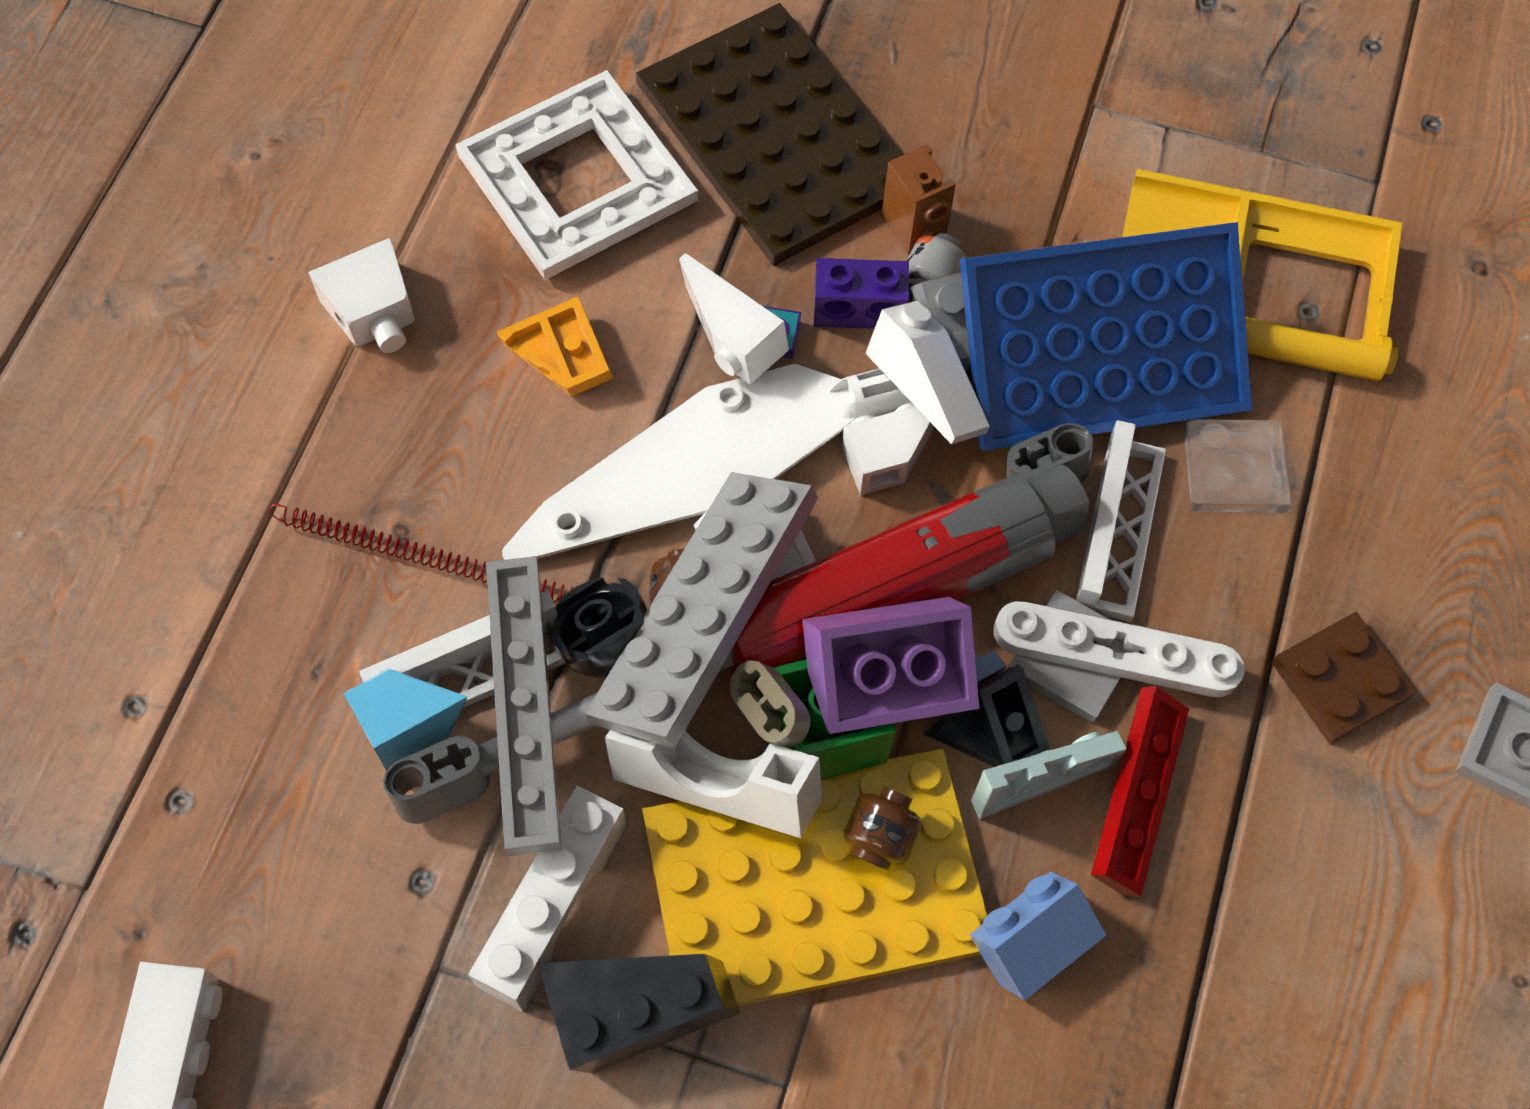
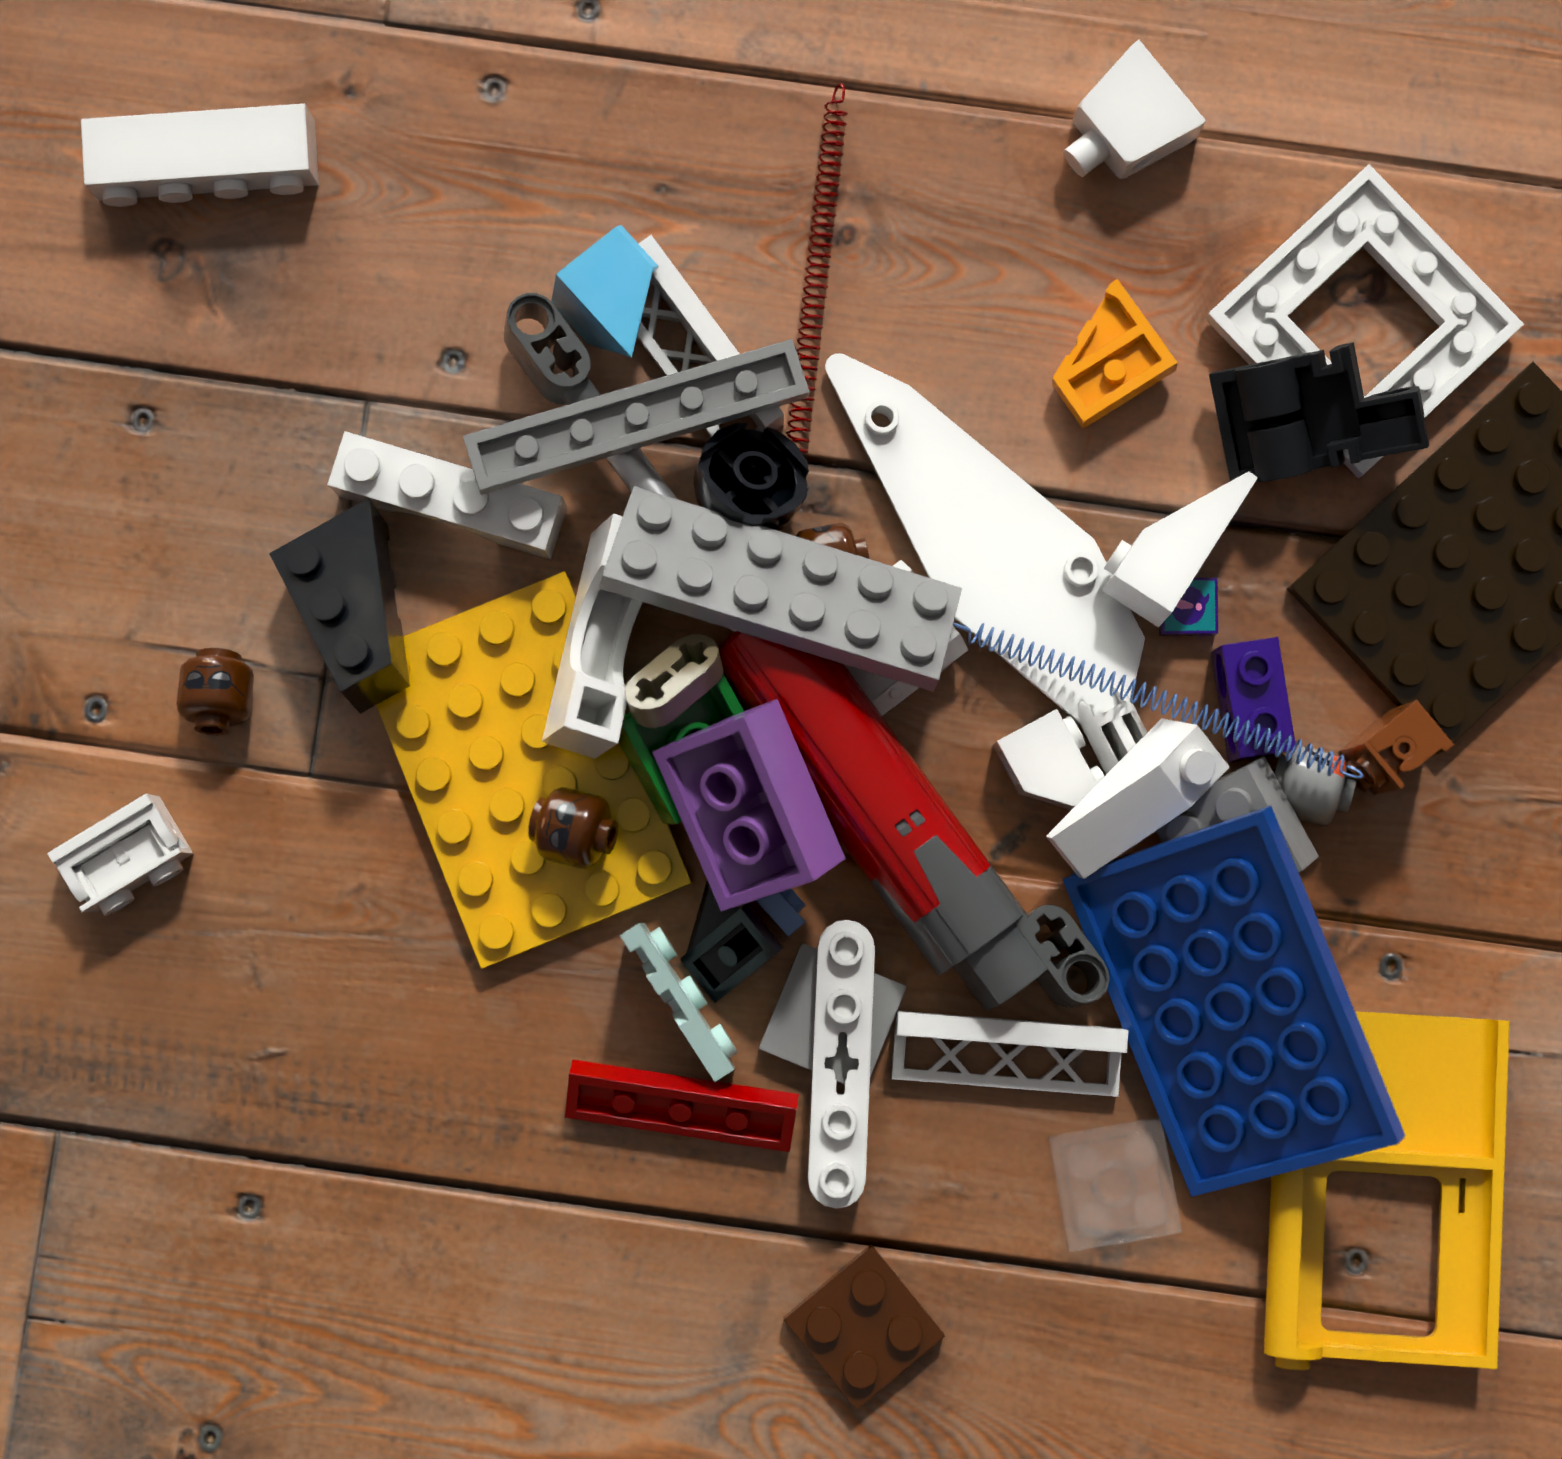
camera: 80 degrees right, 20 degrees up
medium blue brick [970,871,1106,1001] -> none
none -> medium blue piece [953,623,1363,778]
none -> black plate [1209,342,1429,482]

